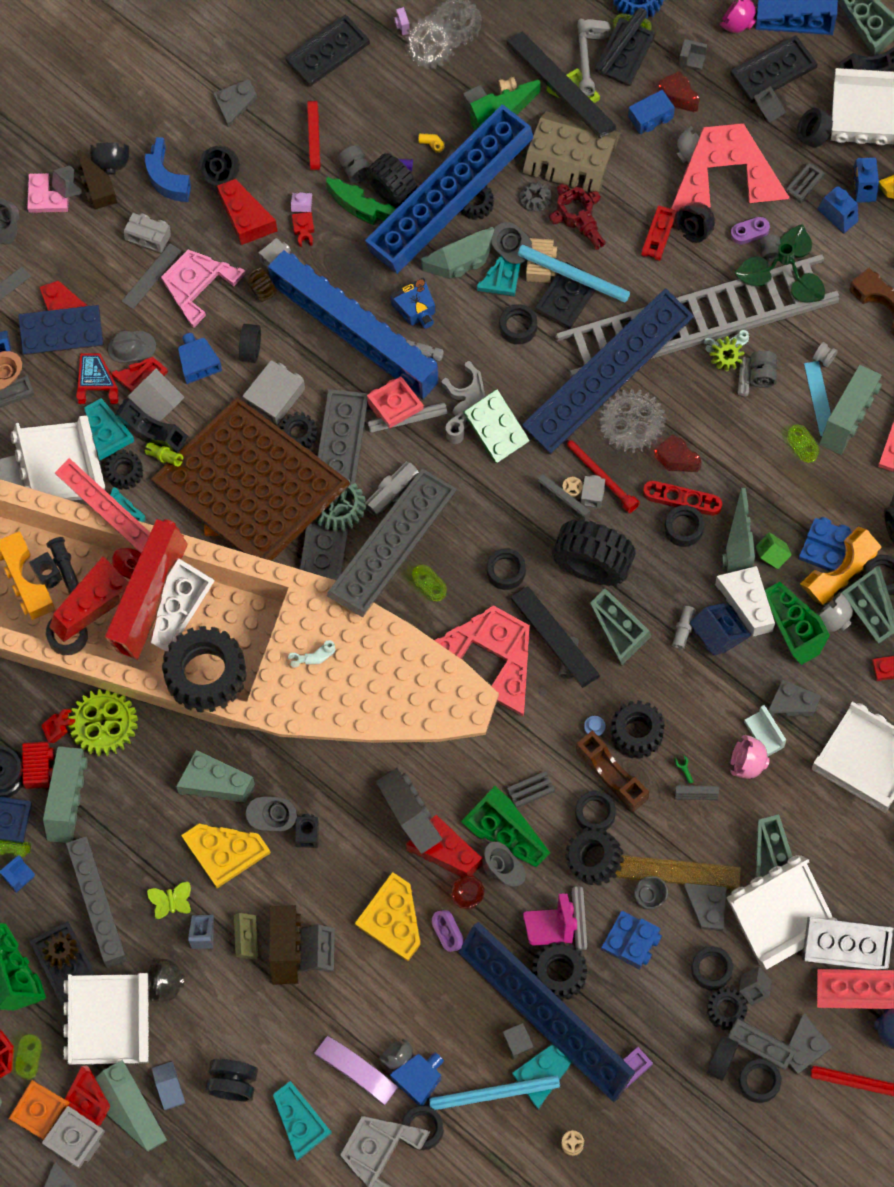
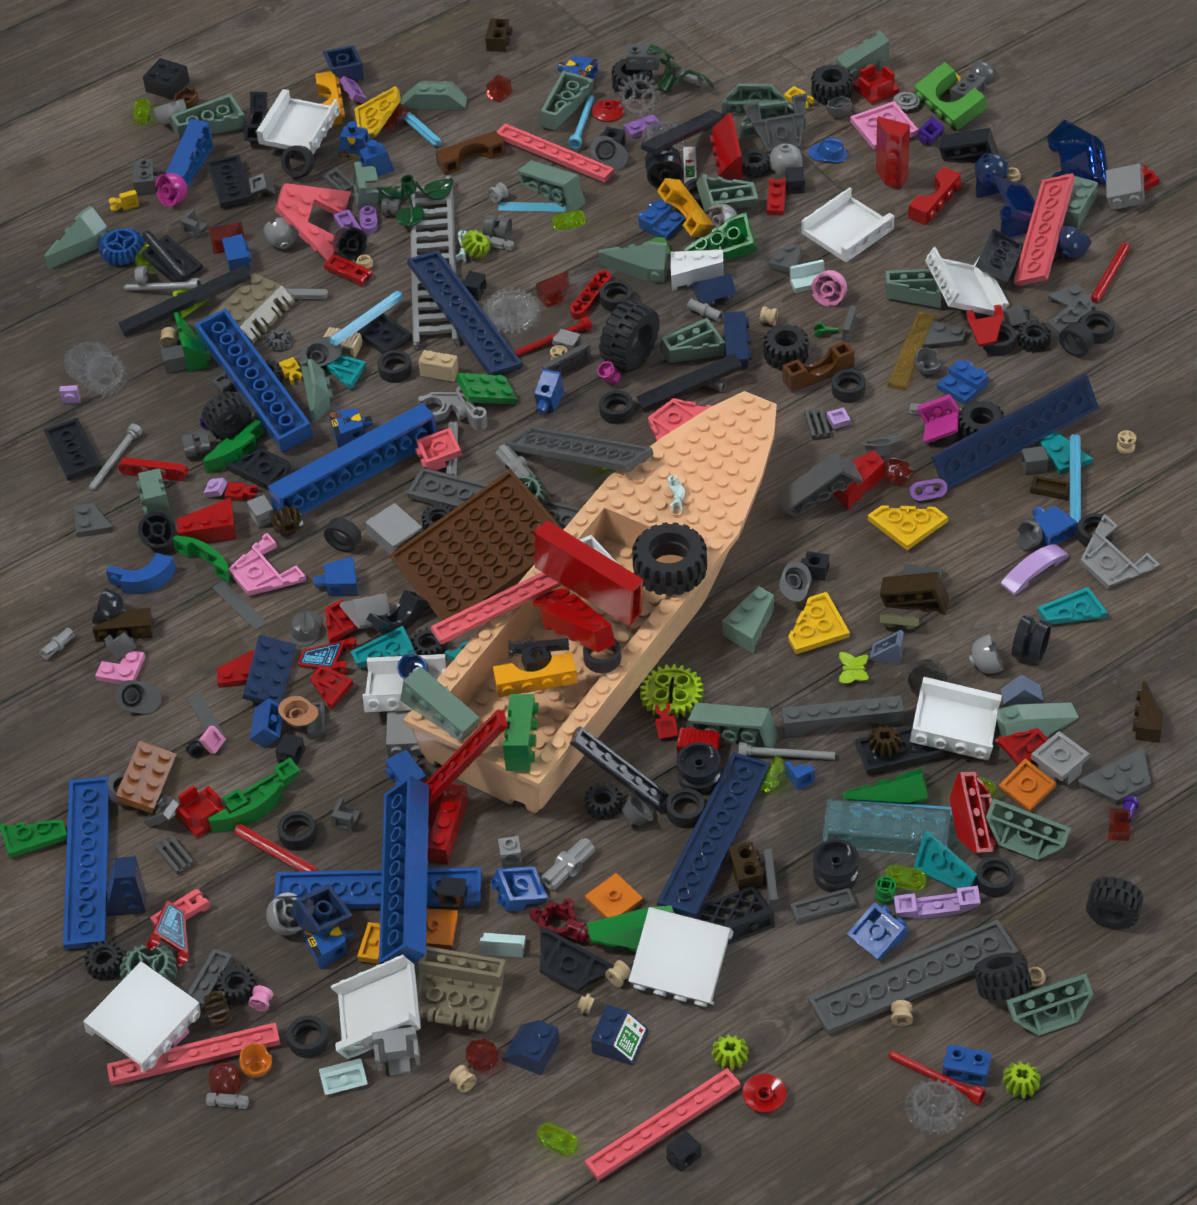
camera: 75 degrees left, 20 degrees down
light grey brick [124,213,171,253] -> none
lime pin [145,442,183,467] -> none
yellow arm [419,134,445,153] -> none
green wedge [461,786,550,867] -> none
dark red piece [549,183,606,250] -> none
black tyre [565,827,624,886] -> none
medium blue plate [584,716,606,736] -> none
none -> light grey pin [39,627,75,660]
none -> light grey piece [89,424,143,490]
none -> sand green wedge [136,468,172,518]
none -> green slope [173,536,231,583]
none -> black wing [226,448,291,490]
none -> yellow plate [279,357,303,385]
none -> light grey axle [285,288,328,299]
none -> red wing [310,665,354,709]
none -> medium lavender plate [334,209,362,230]
none -> sand green panel [353,162,379,210]
none -> tan plate [356,255,373,269]
none -> blue hair [397,654,429,680]
none -> tan brick [418,350,459,382]
none -> black brick [463,271,487,301]
none -> blue torso [534,368,564,415]
none -> dark pink wheel [597,361,621,385]
none -> dark blue wedge [724,311,752,367]
none -> light grey piece [739,742,835,760]
none -> tan wheel [760,306,778,326]
none -> lavender plate [827,407,850,429]
none -> red flag [966,304,1003,347]
none -> light grey cylinder [969,634,1004,674]
none -> dark brown tile [1030,475,1070,500]

